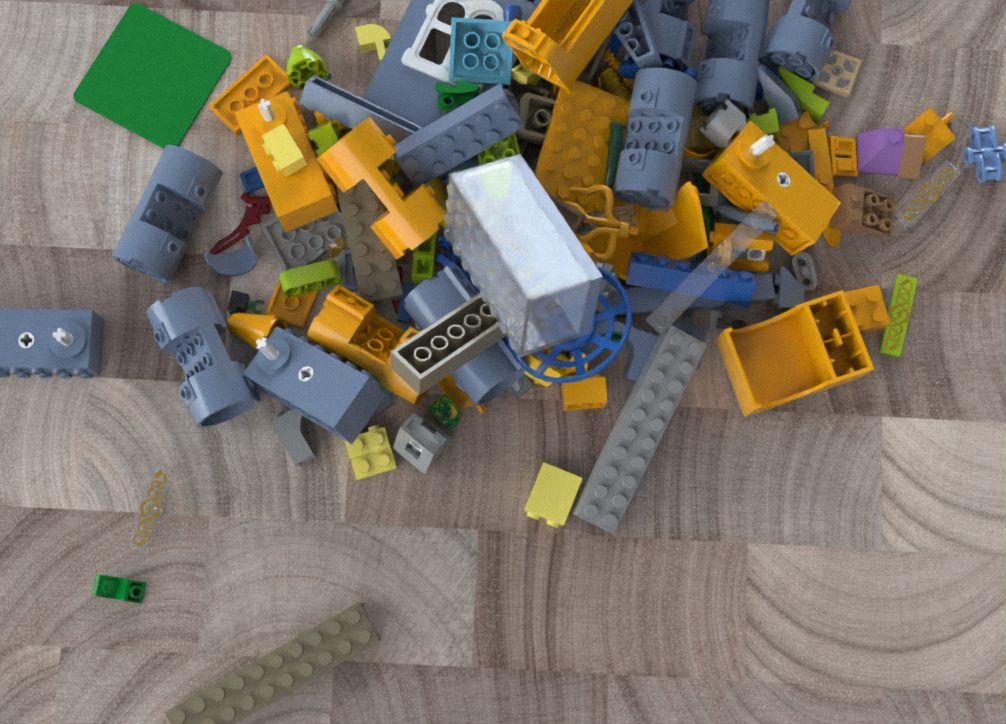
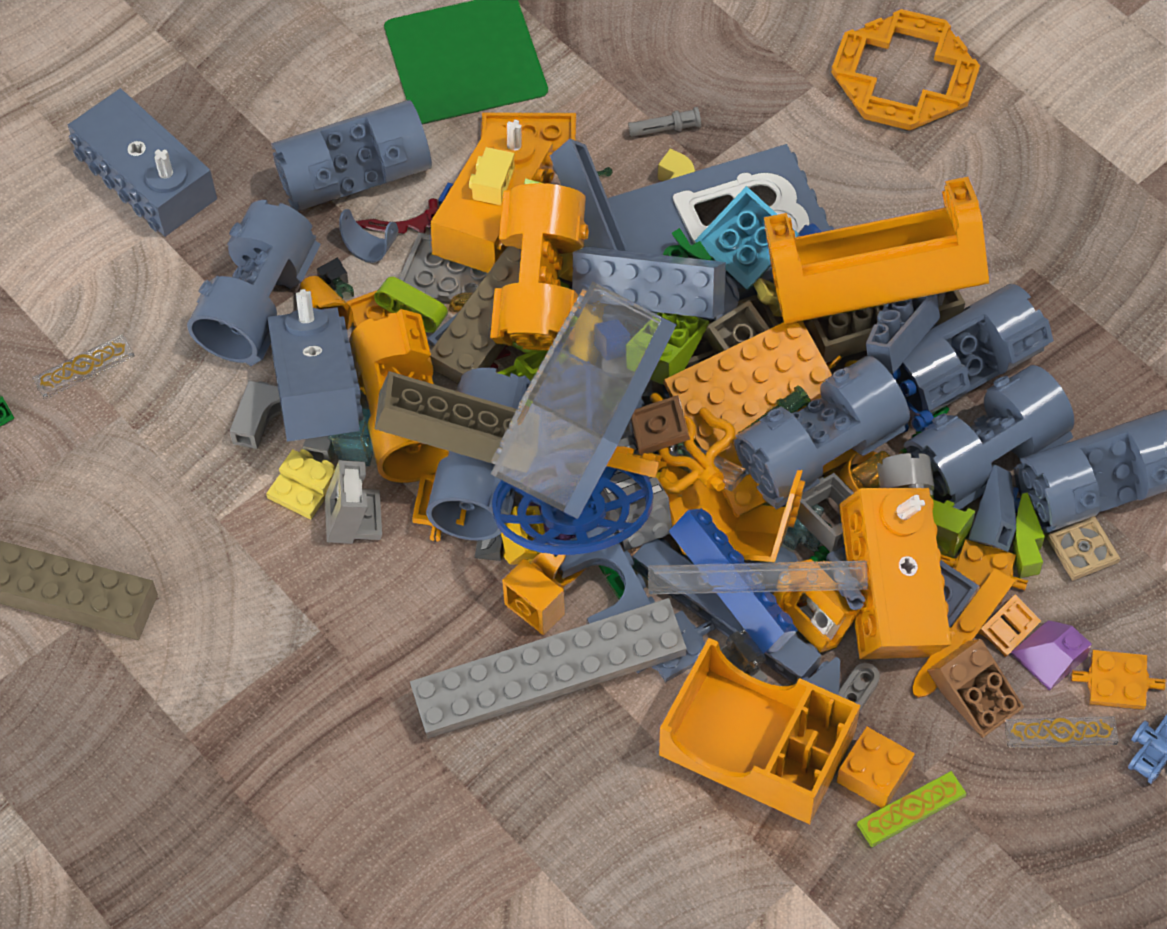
camera: 50 degrees right, 20 degrees down
lime piece [286,45,327,91] -> none
green brick [429,394,462,429] -> none
light yellow brick [524,462,582,528] -> none
medium nougat slope [897,134,925,179] -> none

